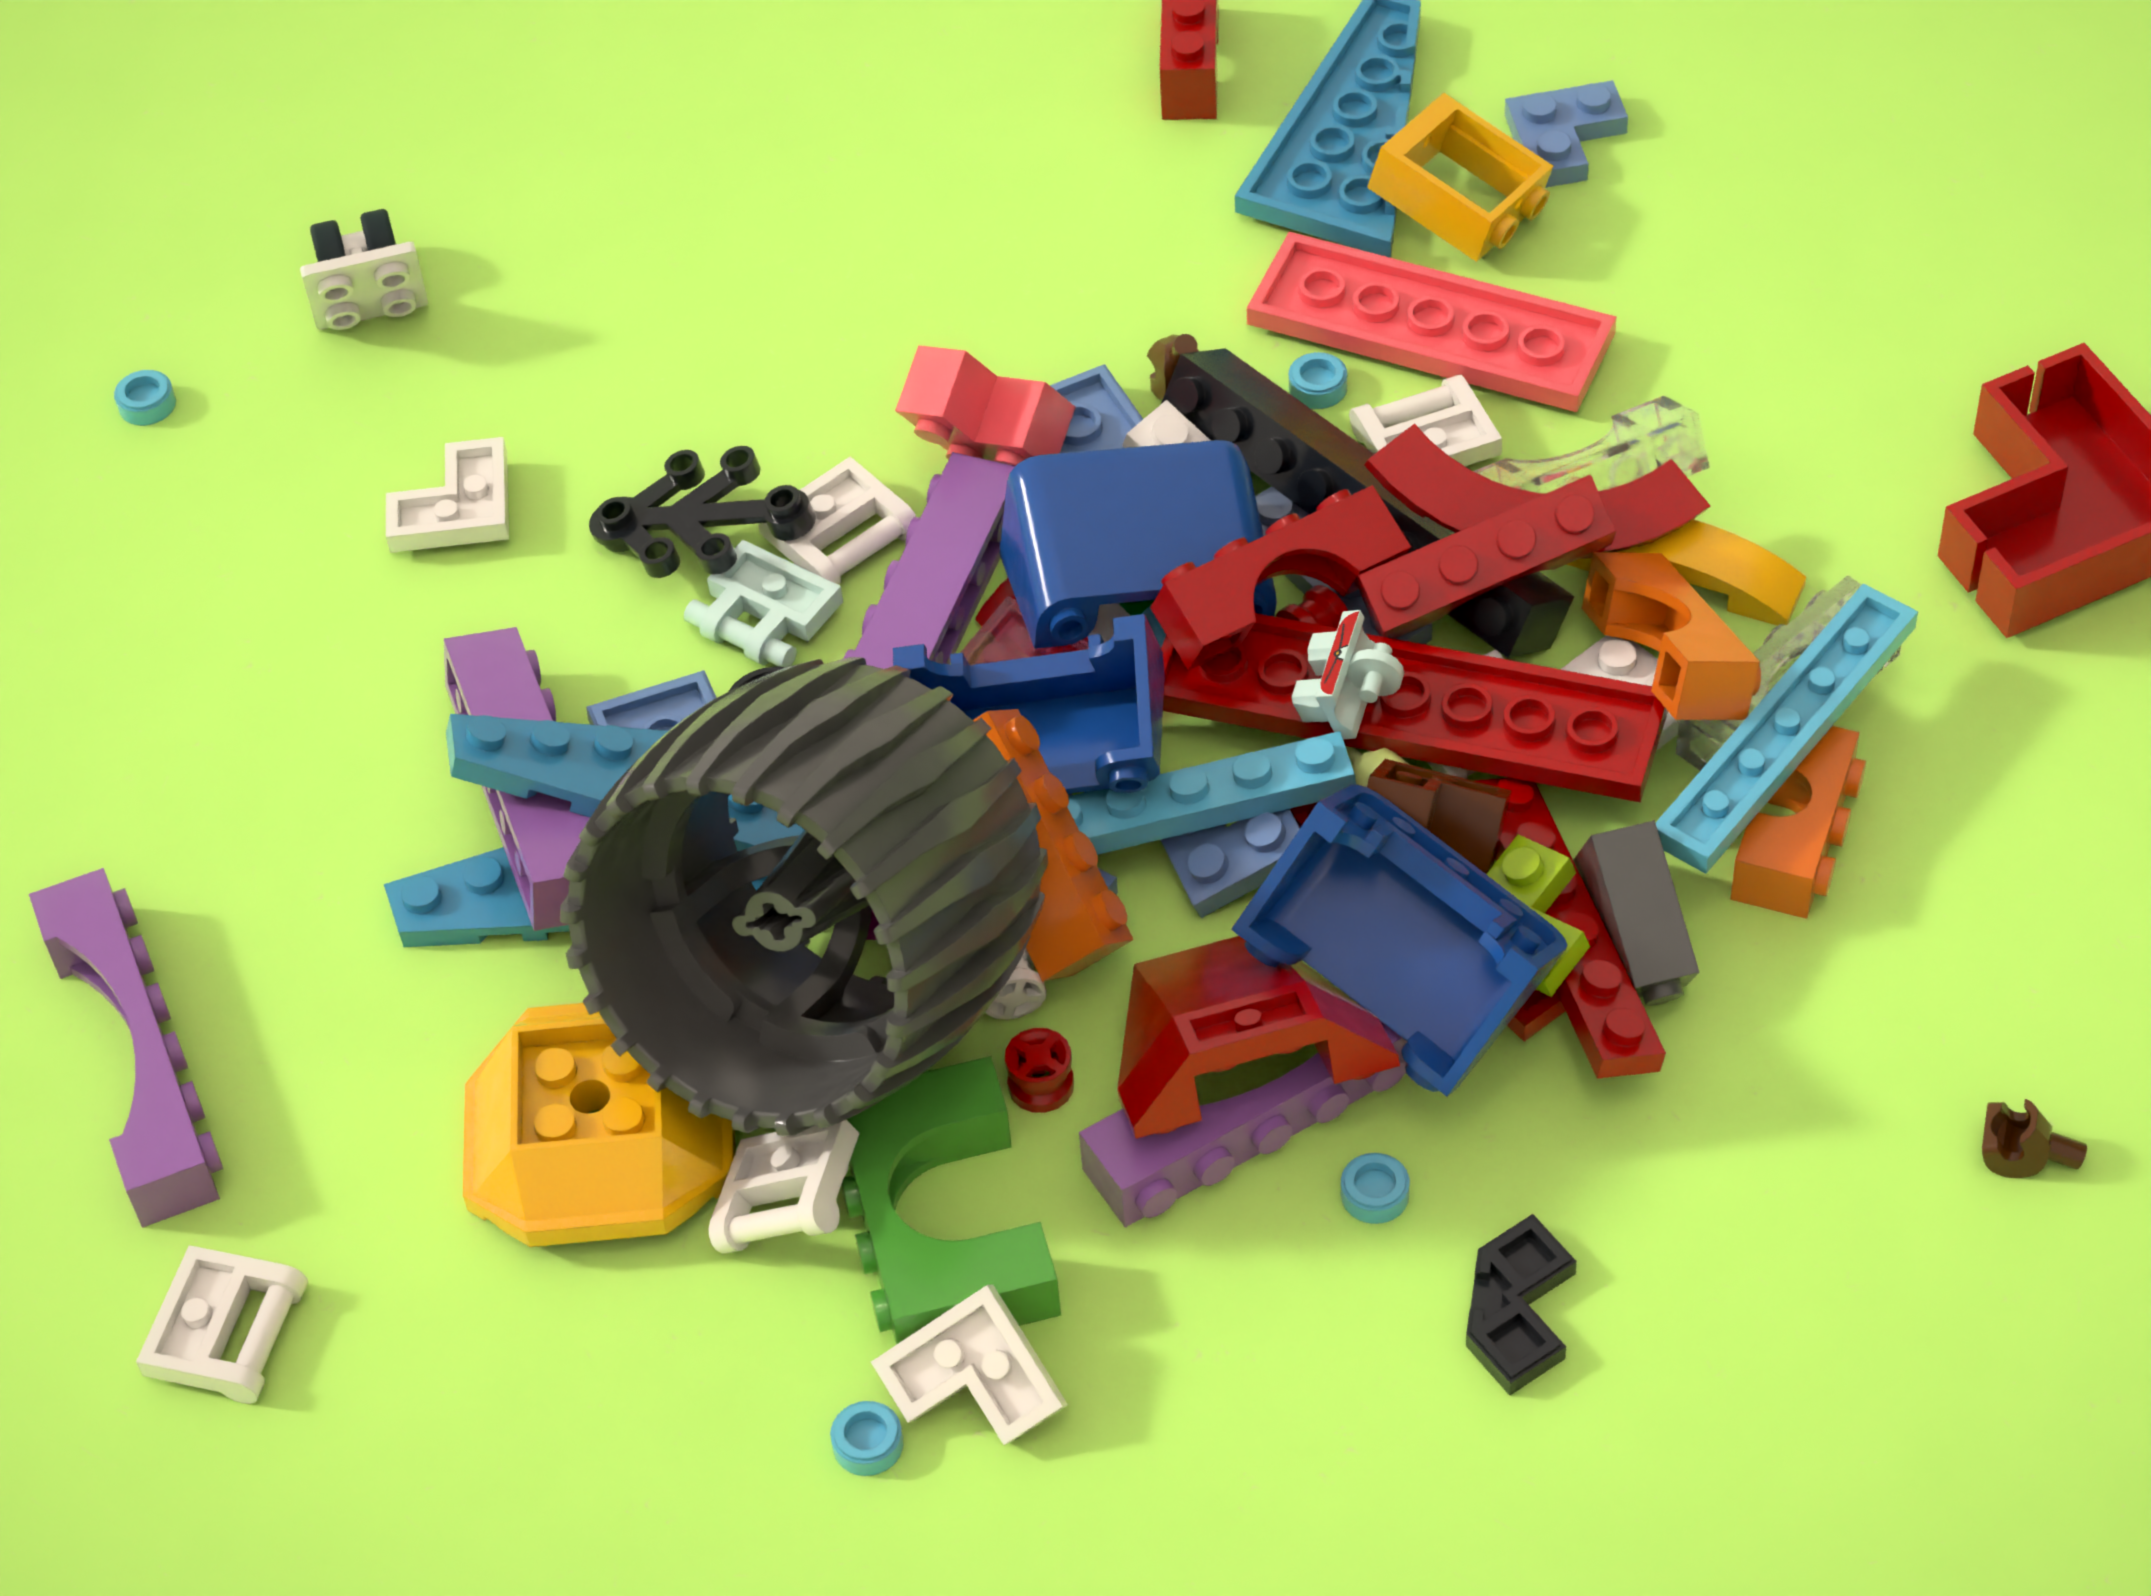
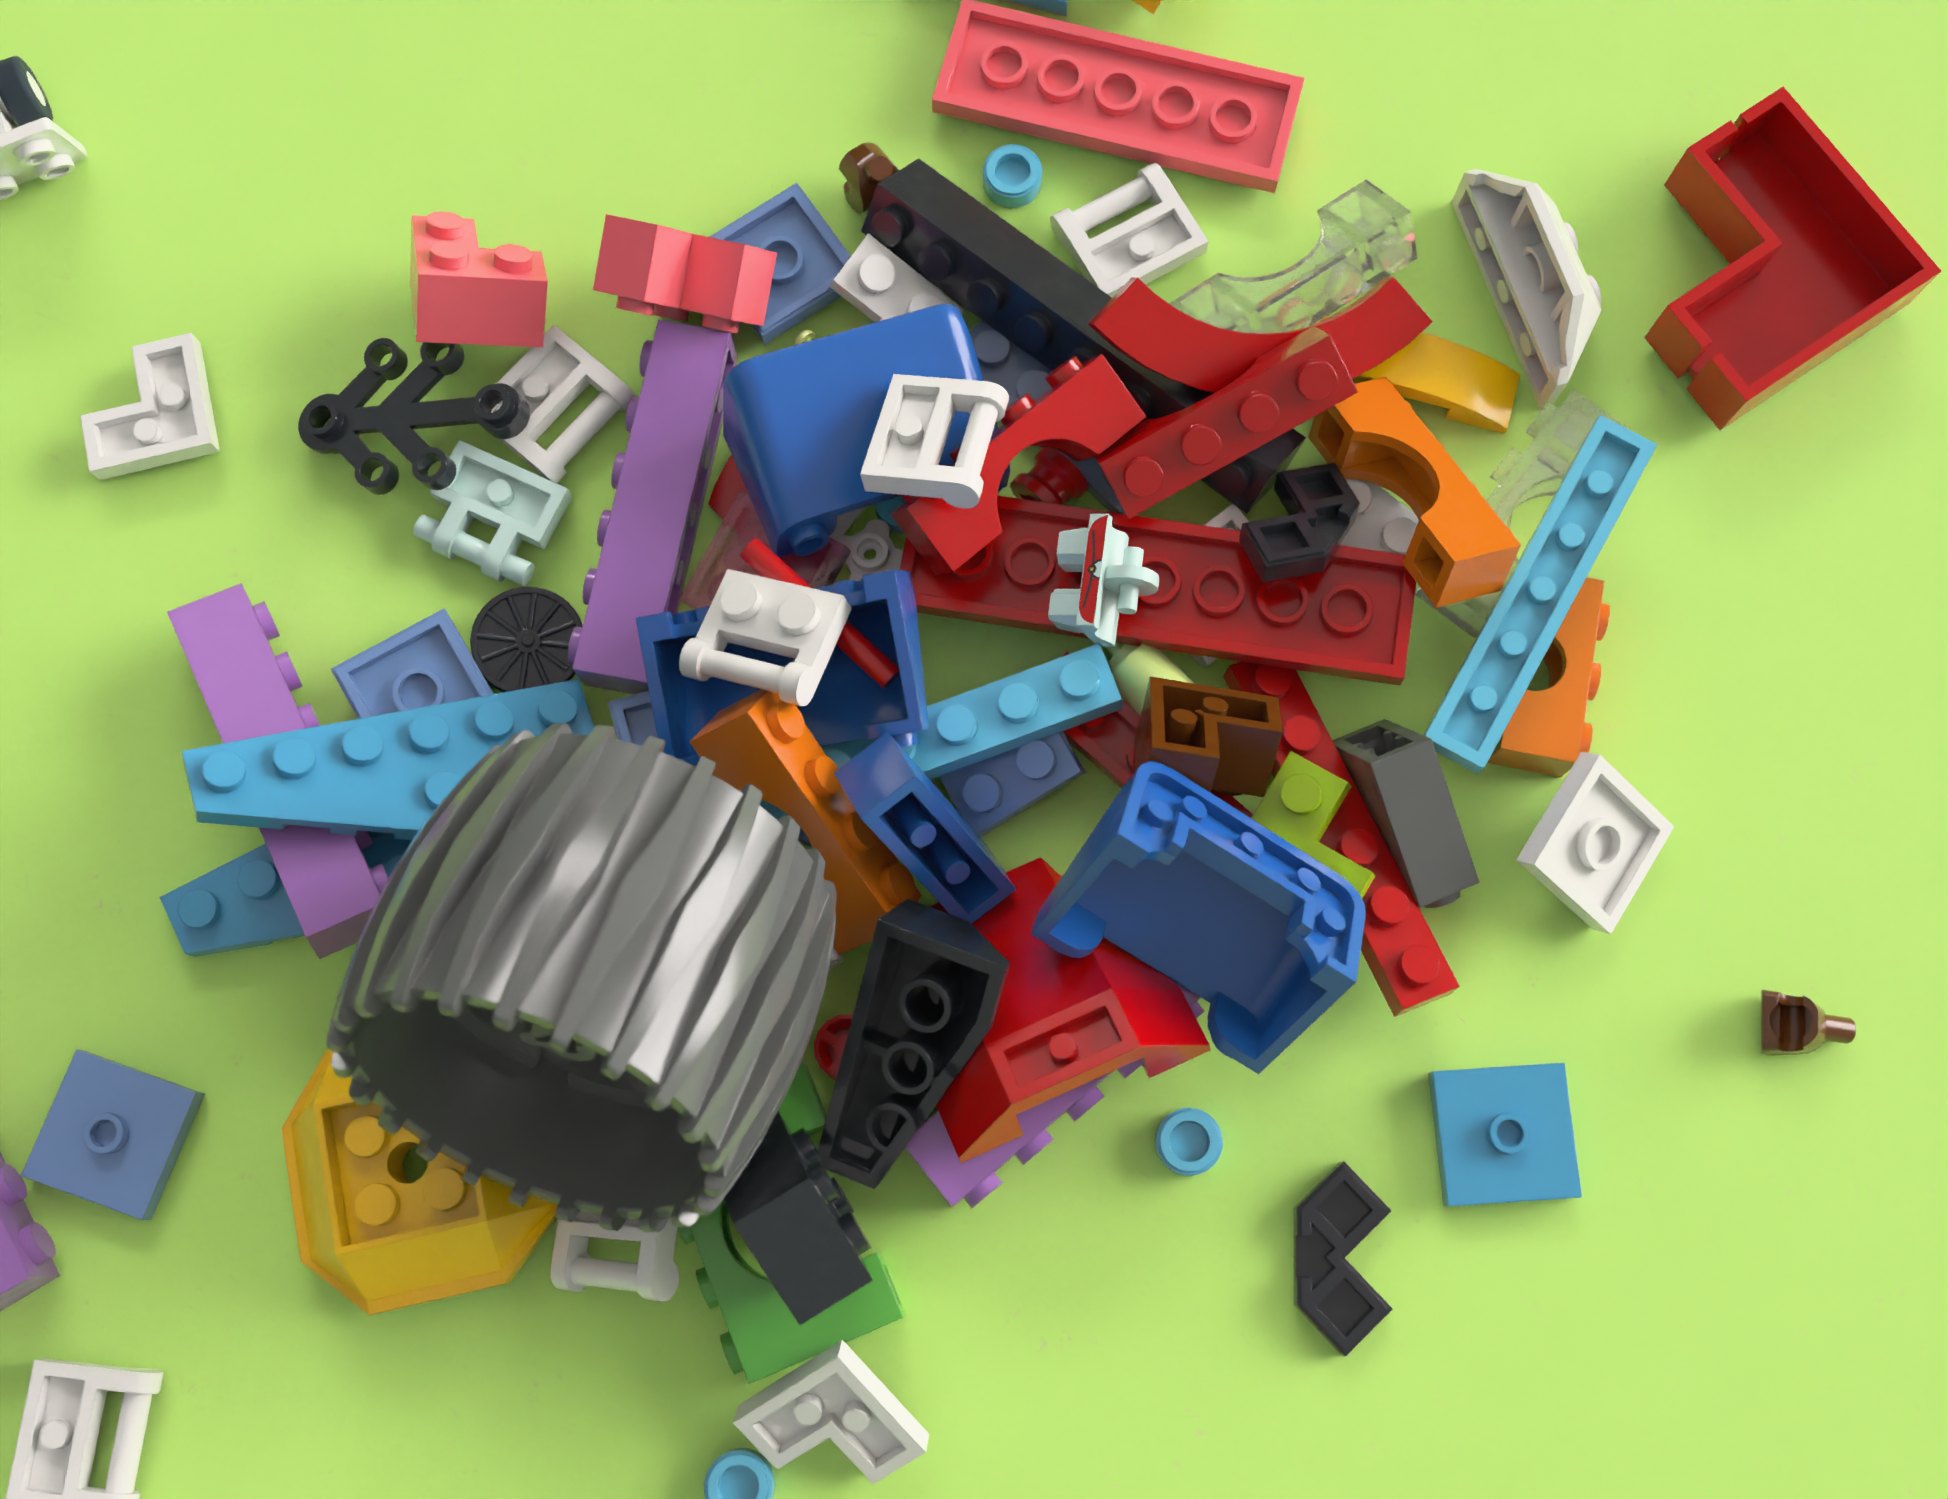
camera: 10 degrees left, 25 degrees up
none -> medium blue plate [21,1049,204,1220]
none -> coral brick [410,211,548,348]
none -> white plate [679,569,852,706]
none -> black brick [723,1111,873,1325]
none -> red bar [740,538,900,689]
none -> black wedge [818,899,1010,1189]
none -> blue brick [834,731,1016,924]
none -> white plate [860,374,1009,509]
none -> black tile [1239,463,1360,583]
none -> dark azure plate [1428,1063,1582,1207]
none -> white wedge [1451,169,1602,410]
none -> white plate [1516,752,1674,934]

